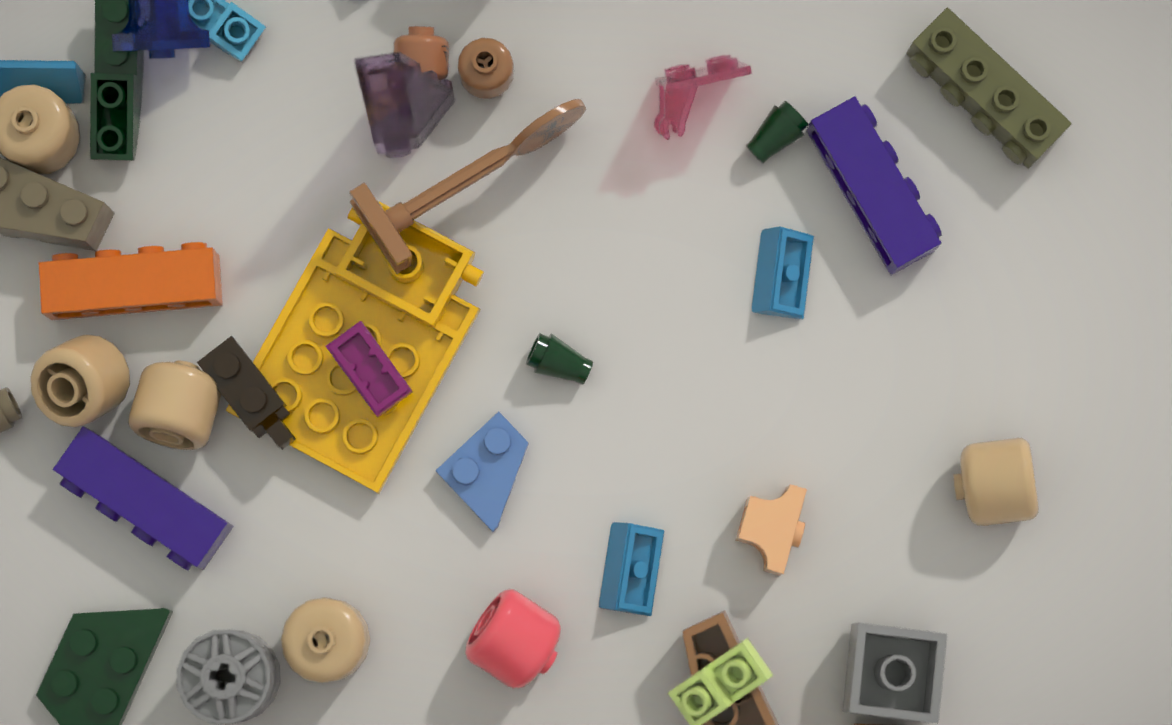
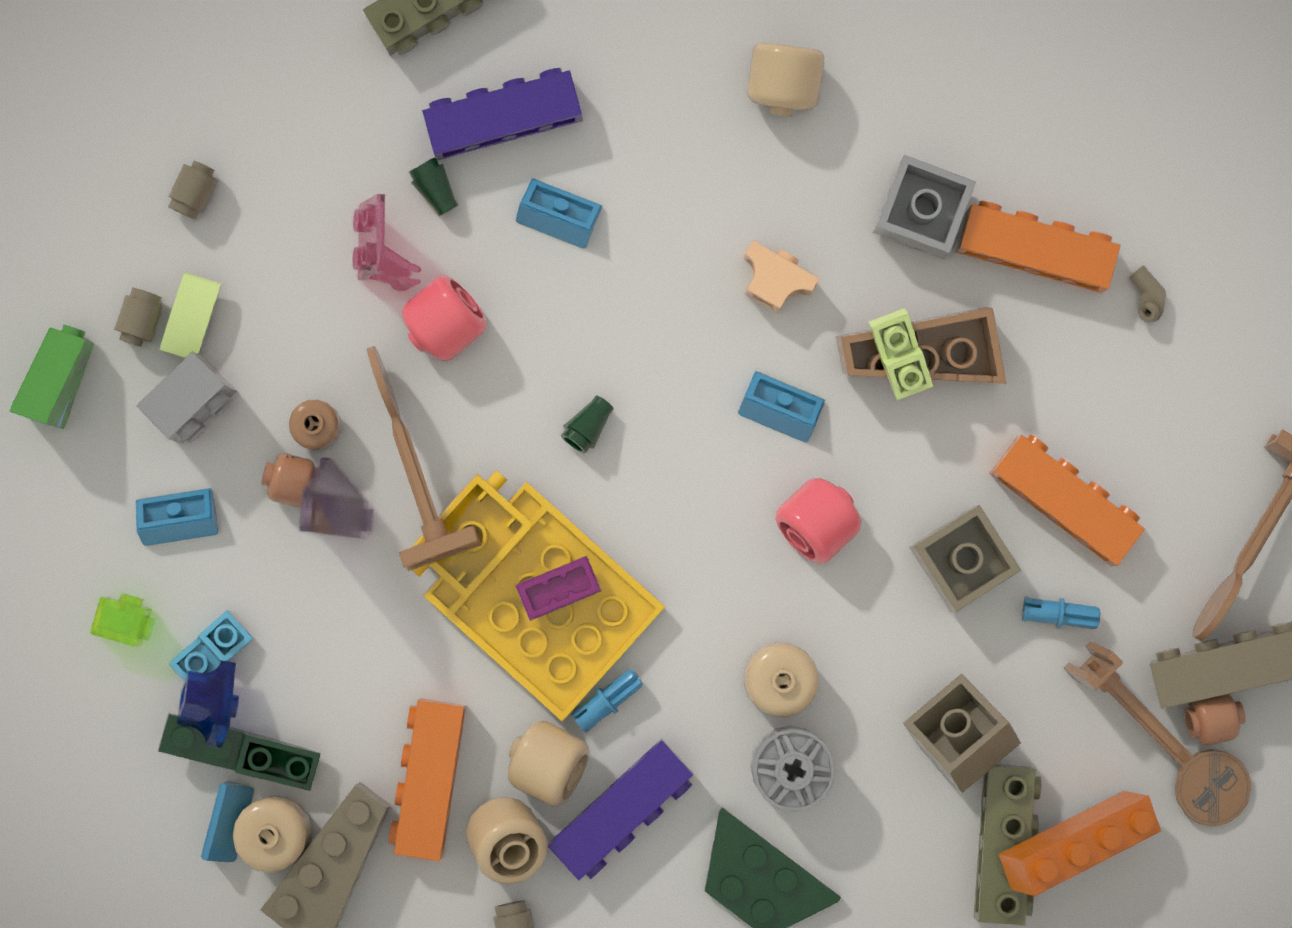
camera: 75 degrees left, 5 degrees up
dark brown hinge [197,336,296,450] -> none
medium blue wing [435,411,529,532] -> none
none -> coral head [402,275,487,361]
none -> dark azure axle [571,669,643,733]

